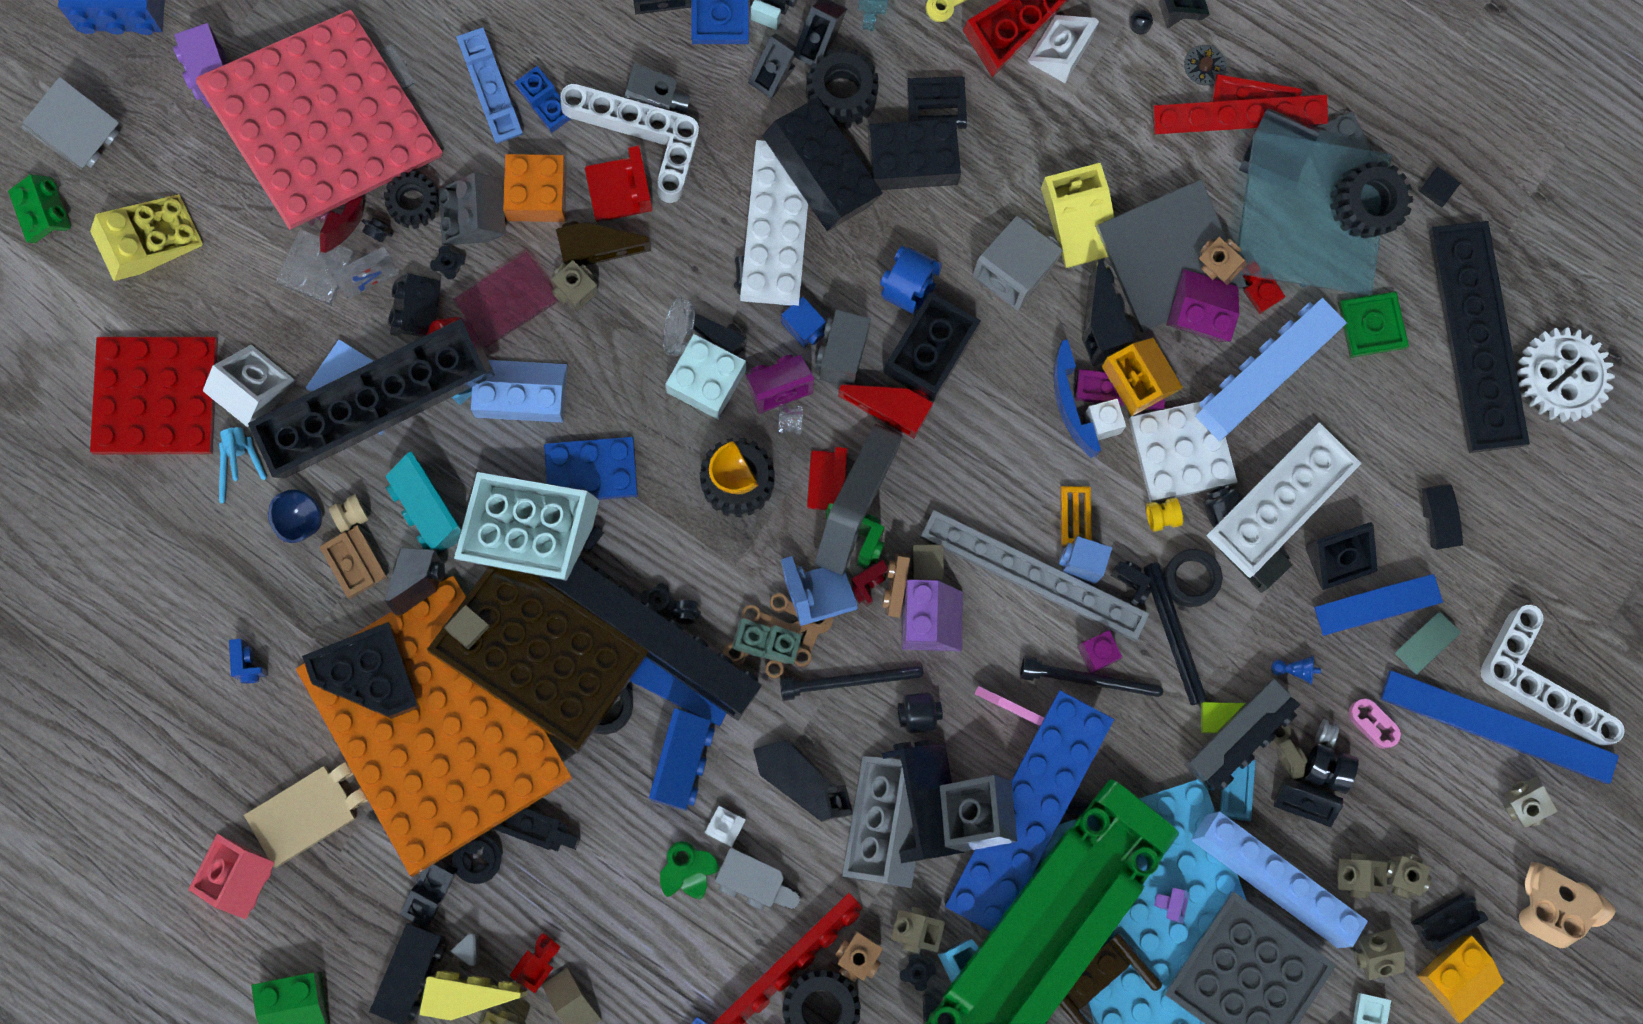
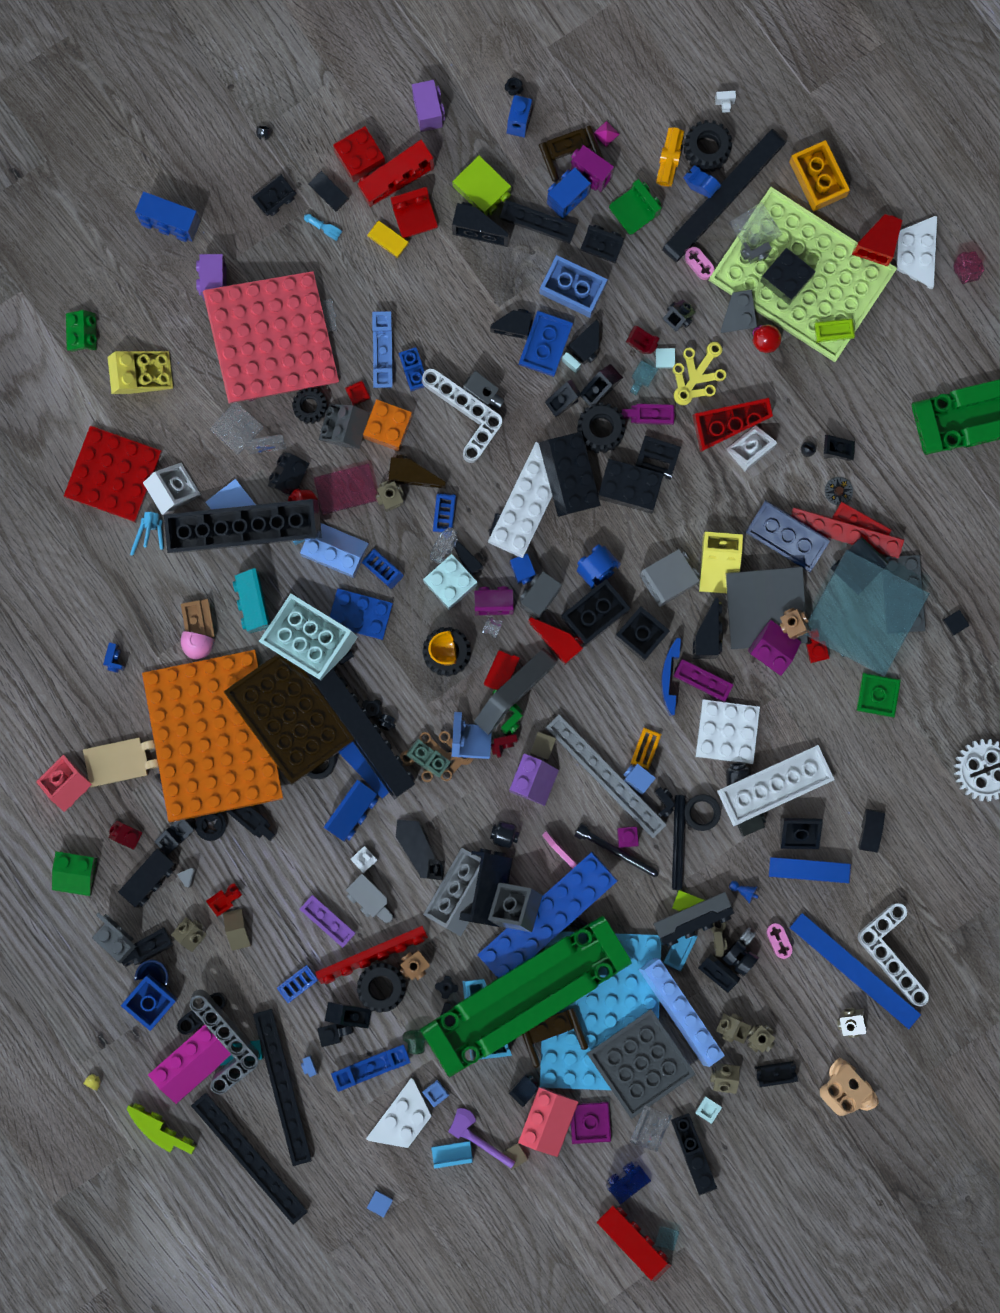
camera: 25 degrees right, 5 degrees up
light grey slope [22,77,119,170] -> none
dark blue helmet [267,490,322,543] -> none
black plate [302,622,420,719] -> none
dark red slope [320,196,363,253] -> none
tan wheel [328,494,369,533] -> none
black plate [362,217,393,243] -> none
black slope [384,548,445,616] -> none
light yellow slope [419,970,528,1021] -> none
black plate [430,246,465,280] -> none
dark tan tile [444,605,489,649] -> none
red bracket [585,145,652,222] -> none
green plate [660,841,719,900] -> none
black piece [780,666,924,701] -> none
medium nougat plate [882,553,910,618] -> none
dark tan brick [891,907,945,954] -> none
white brick [1084,399,1126,440] -> none
light orange slope [1102,338,1183,416] -> none
yellow wheel [1146,497,1183,532] -> none
medium lavender tile [1154,888,1190,924] -> none
light blue brick [1195,298,1347,442] -> none
black tyre [1330,161,1413,239] -> none
sand green slope [1395,611,1462,675] -> none
light orange slope [1417,935,1504,1024] -> none
black plate [1429,221,1530,453] -> none
none -> dark red bracket [108,821,143,850]
none -> bright pink helmet [181,631,214,660]
none -> medium lavender plate [300,895,356,948]
none -> red tile [345,380,370,406]
none -> blue slope [361,549,404,589]
none -> blue slope [433,492,456,533]
none -> black brick [615,606,670,662]
none -> magenta hinge [621,404,674,425]
none -> dark blue tile [745,500,831,572]

